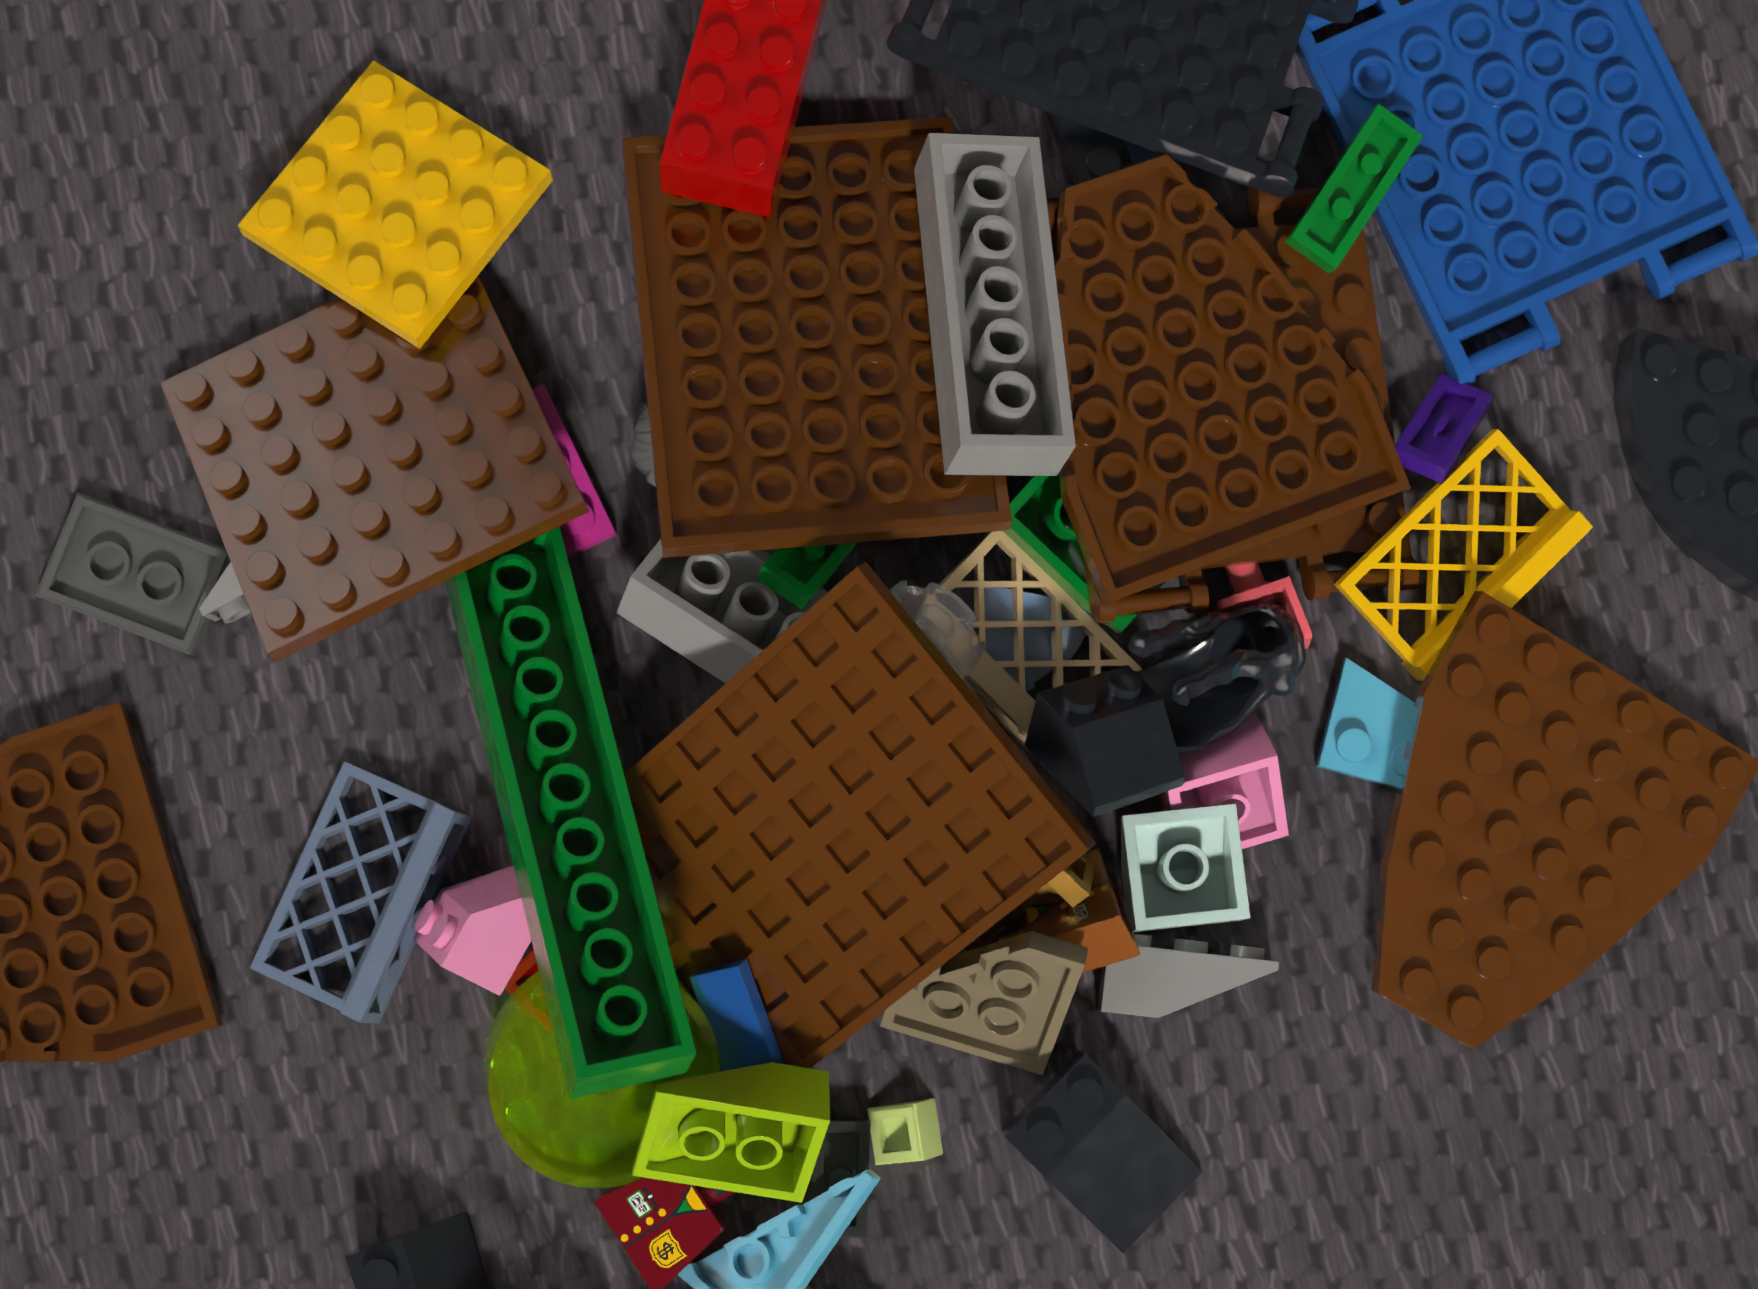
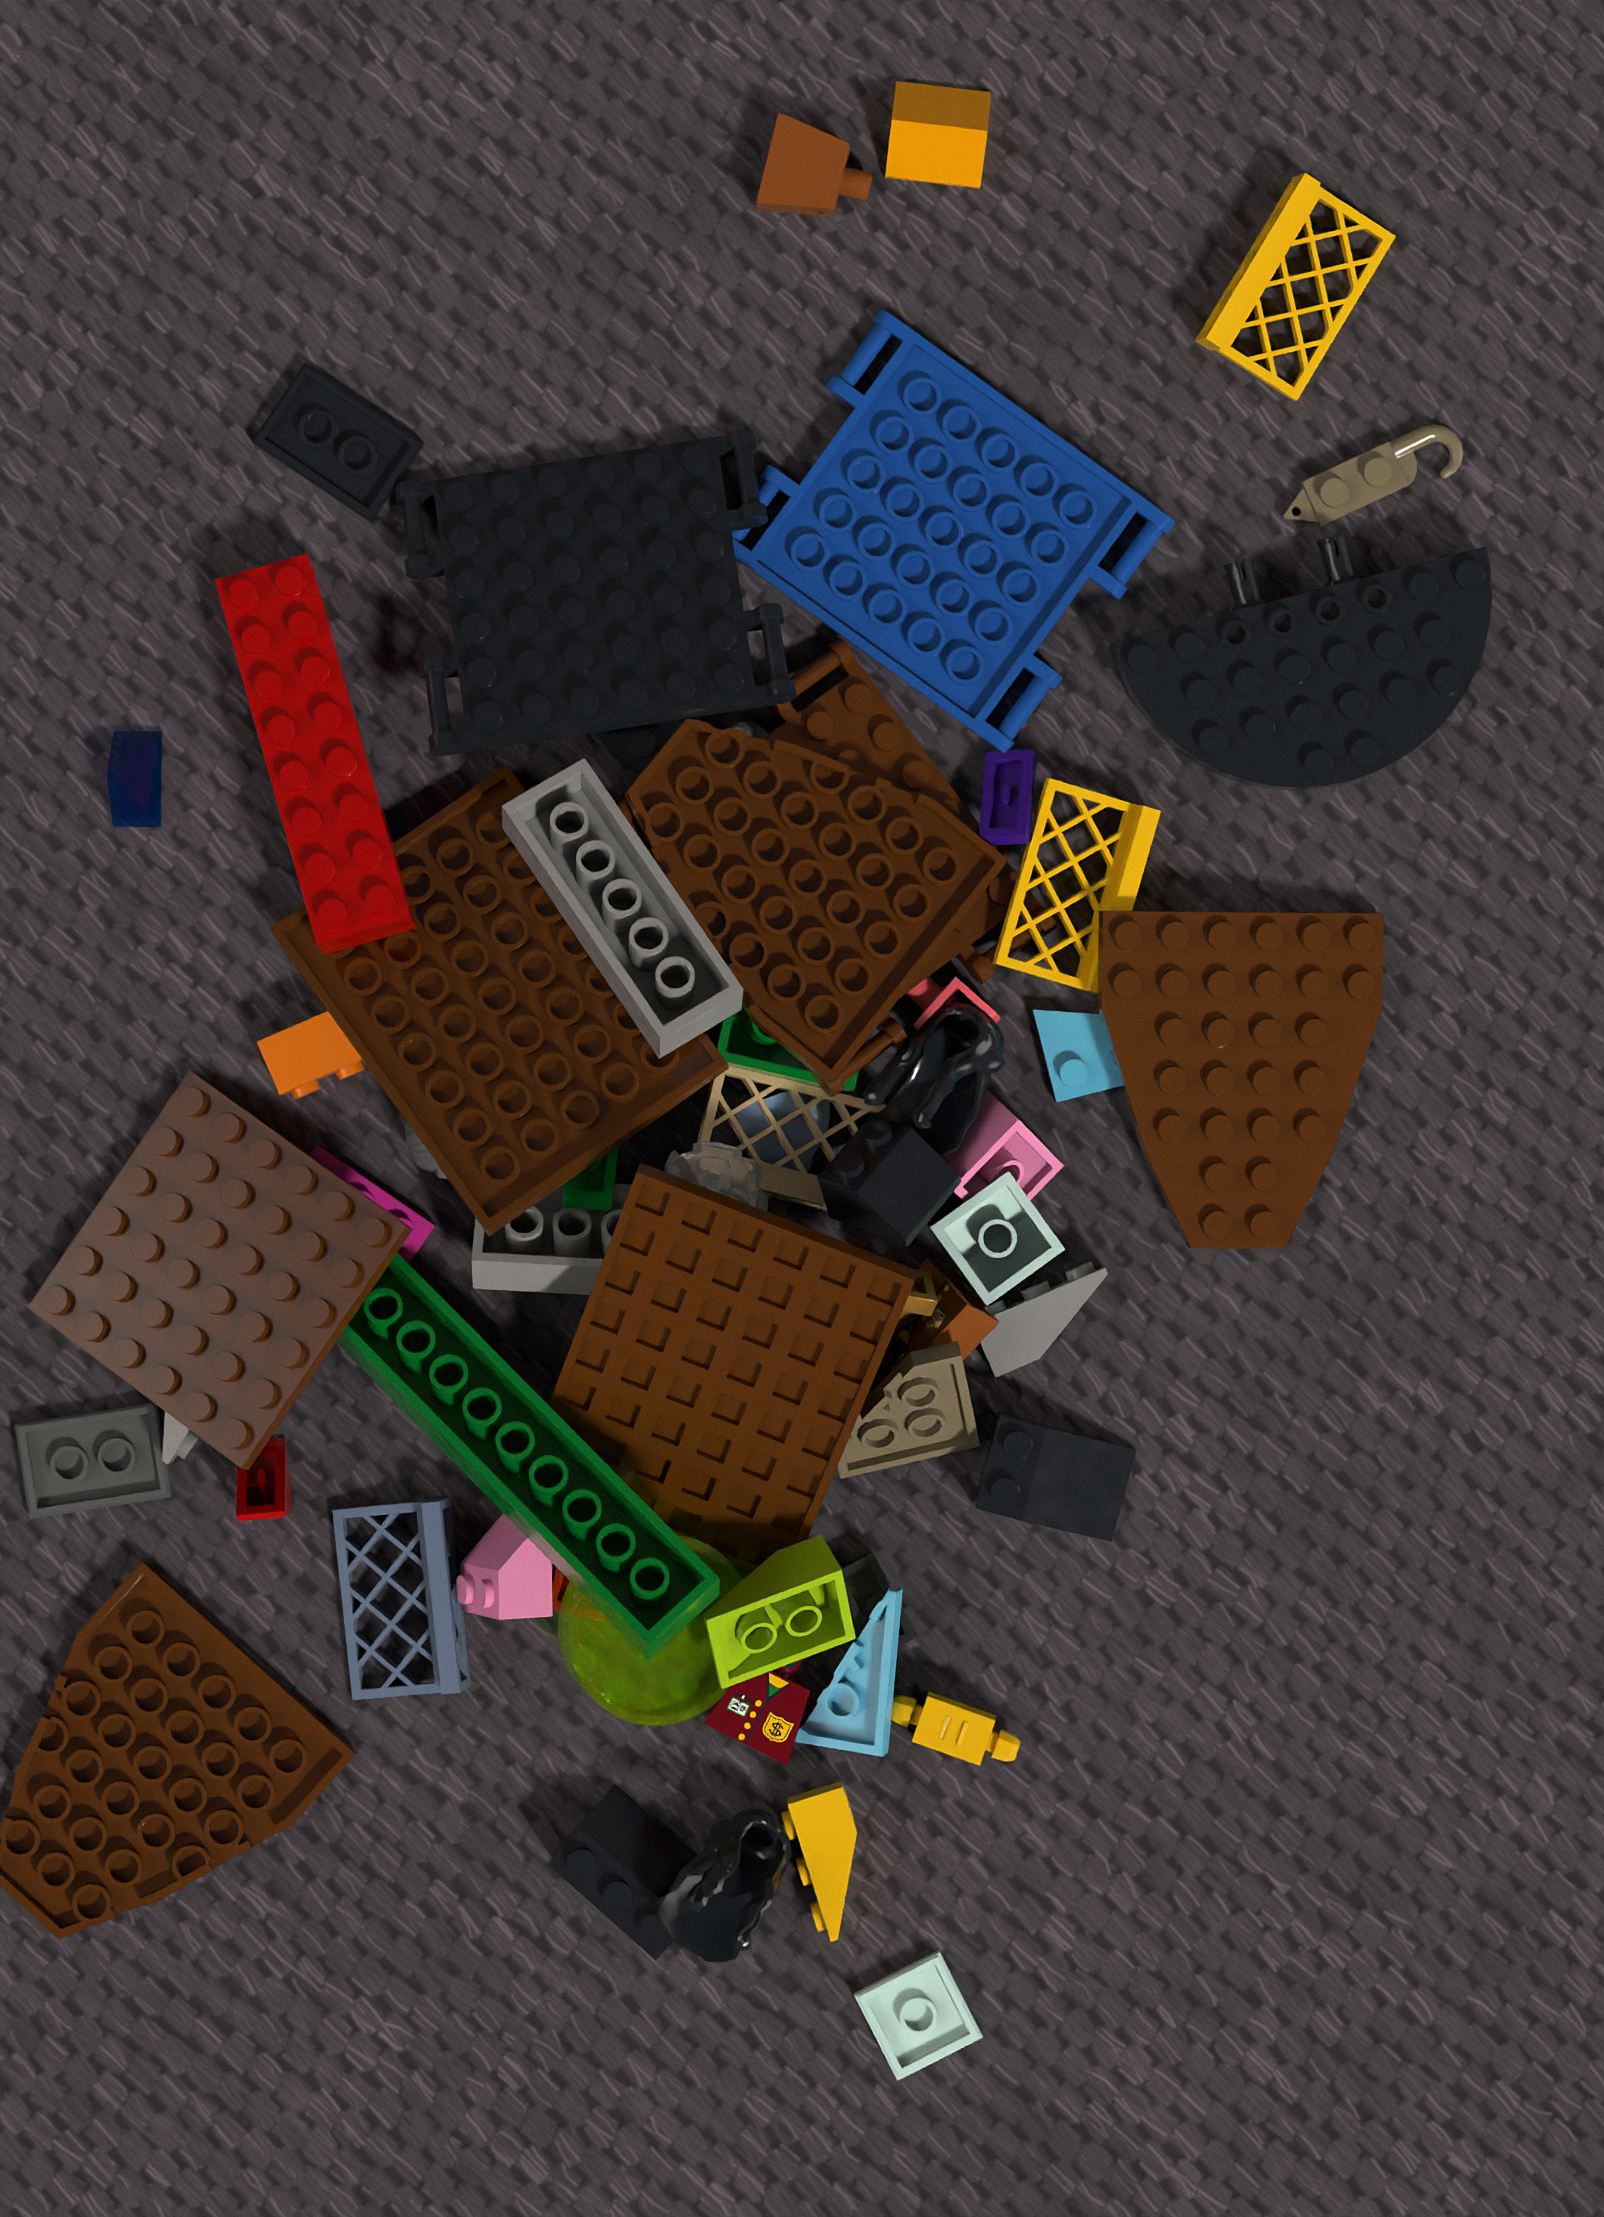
camera: 25 degrees left, 5 degrees up
yellow plate [238,60,553,349] -> none
blue tile [689,959,784,1071] -> none
yellowish green slope [867,1098,943,1165] -> none
green plate [1284,104,1423,274] -> none
none -> red slope [236,1438,292,1521]
none -> orange brick [257,1011,365,1100]

